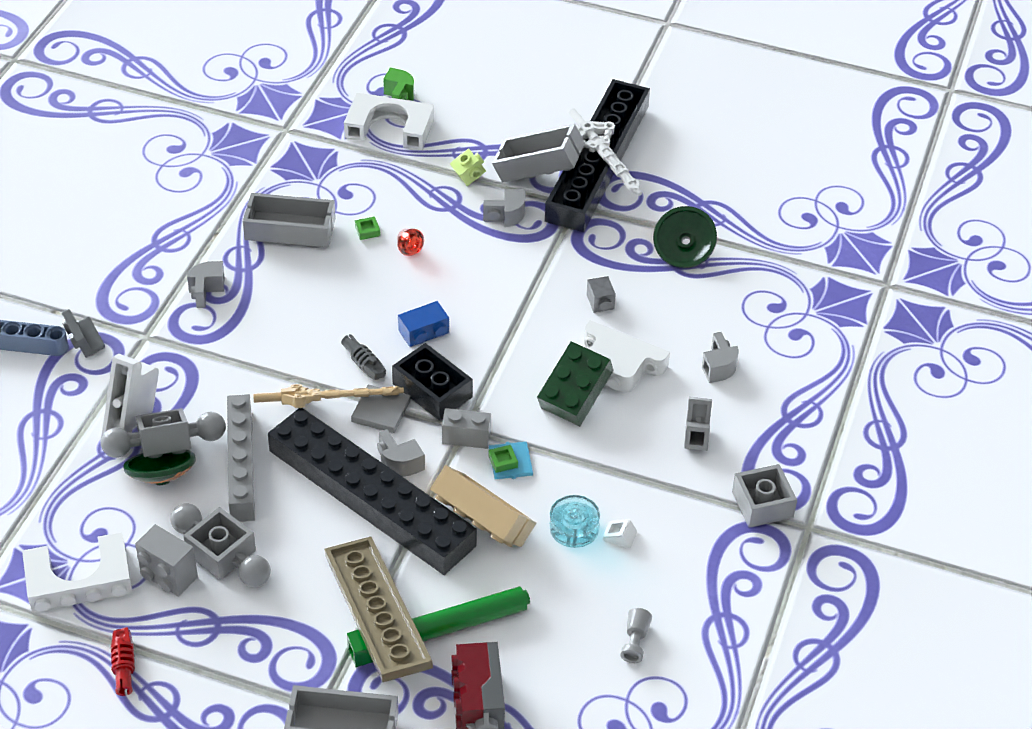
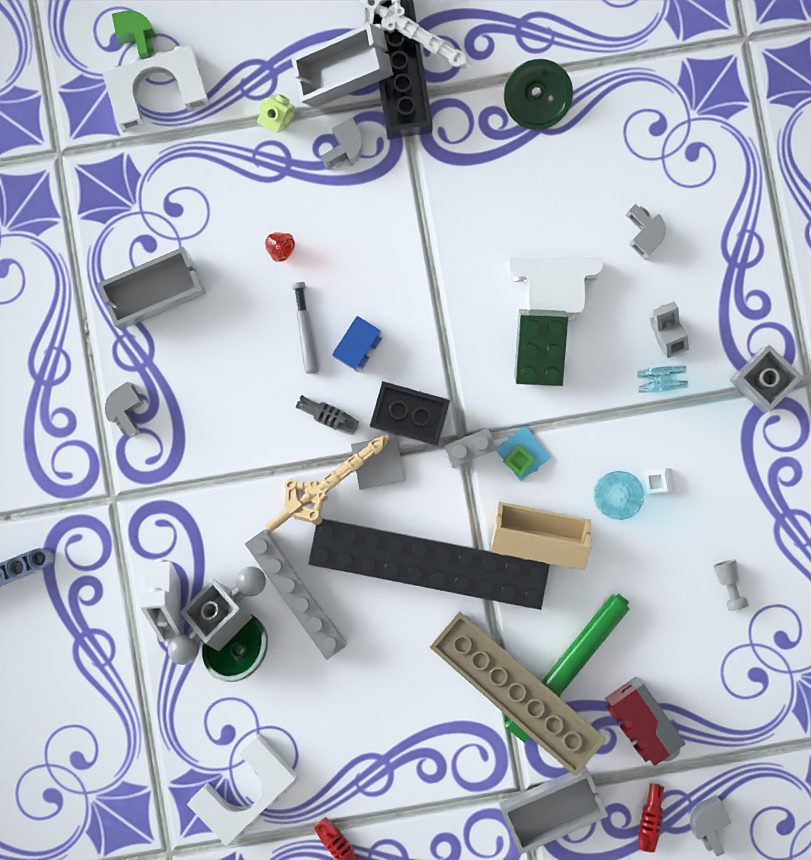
camera: 25 degrees left, 40 degrees up
dark grey bracket [62,309,105,358] -> none
light grey brick [135,524,198,597] -> none
light grey brick [170,503,271,587] -> none
bright green tile [355,216,380,240] -> none
light grey brick [377,429,425,477] -> none
flat silver brick [586,276,616,313] -> none
none -> light grey piece [291,282,318,374]
none -> clear light blue wheel [637,365,689,393]

